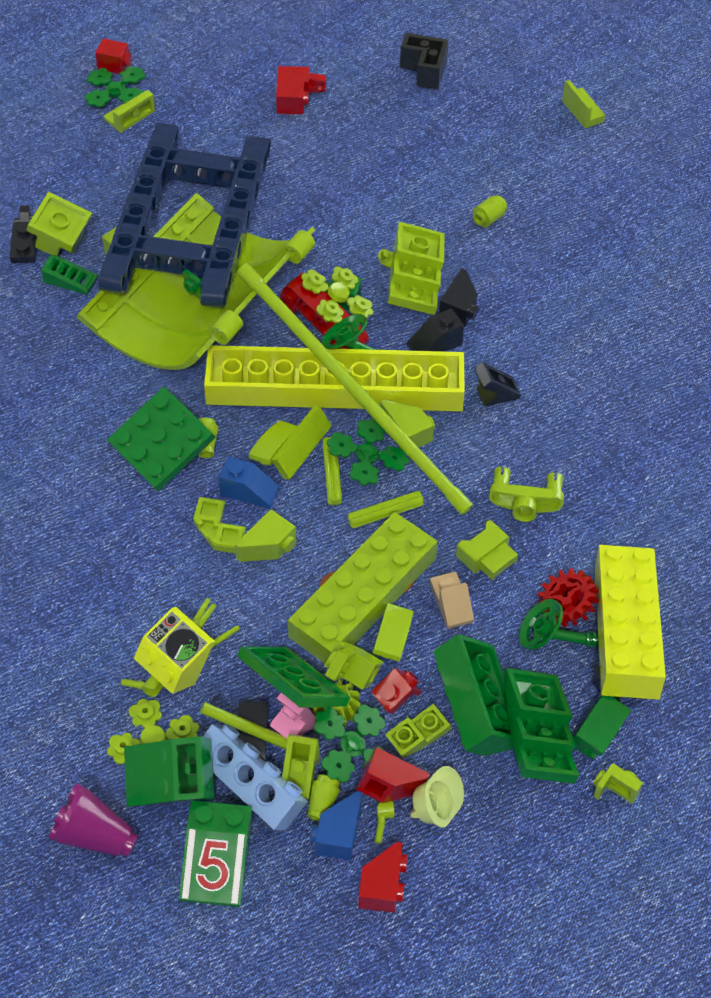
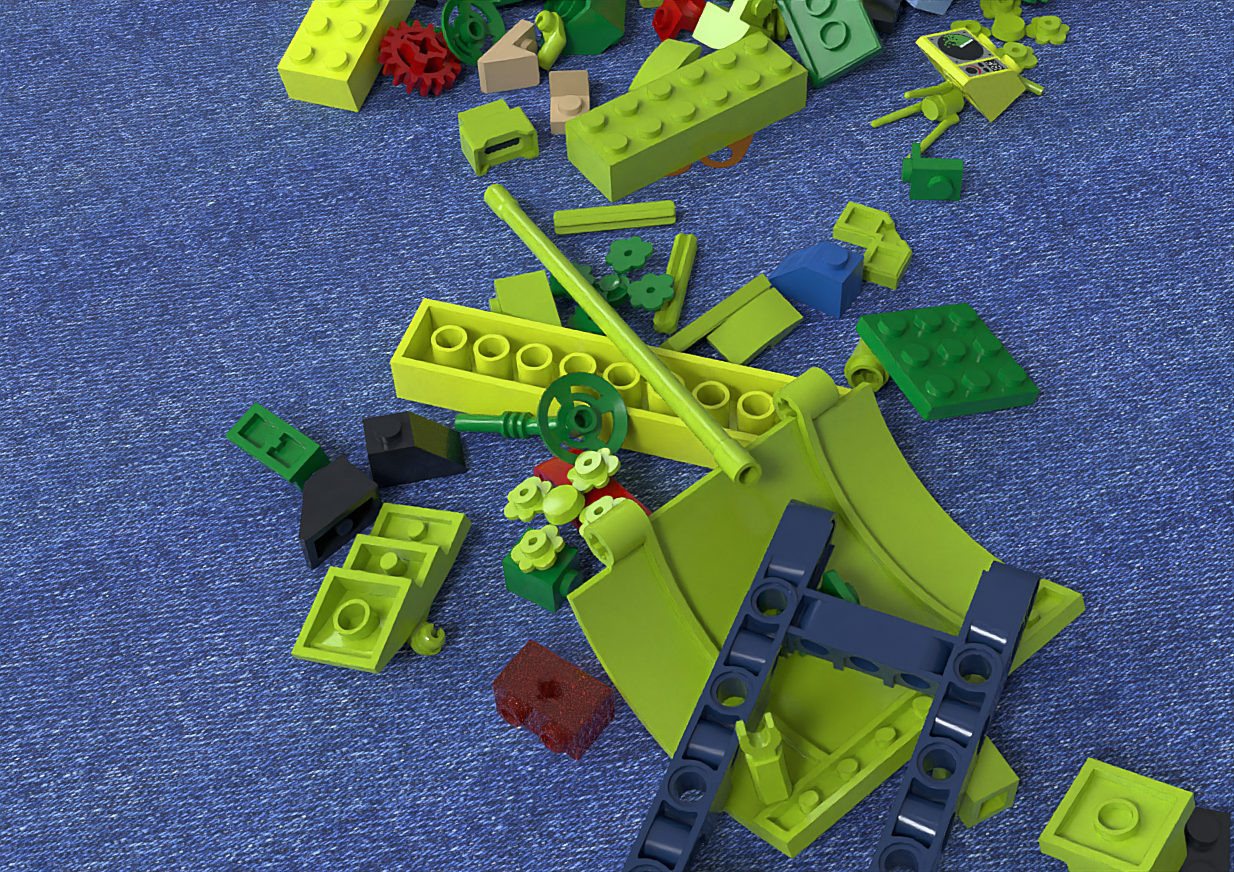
camera: 160 degrees left, 5 degrees down
green slope [41,254,98,295] -> none
lime slope [235,510,297,562] -> none
lime brick [473,195,507,228] -> none
black slope [475,362,522,406] -> none
lime connector [489,467,564,522] -> none
none -> green hinge [225,402,331,493]
none -> tan slope [477,19,540,94]
none -> clear red brick [492,639,615,761]
none -> lime arm [535,10,567,71]
none -> lime bar [735,712,792,805]
none -> green bracket [901,143,963,201]

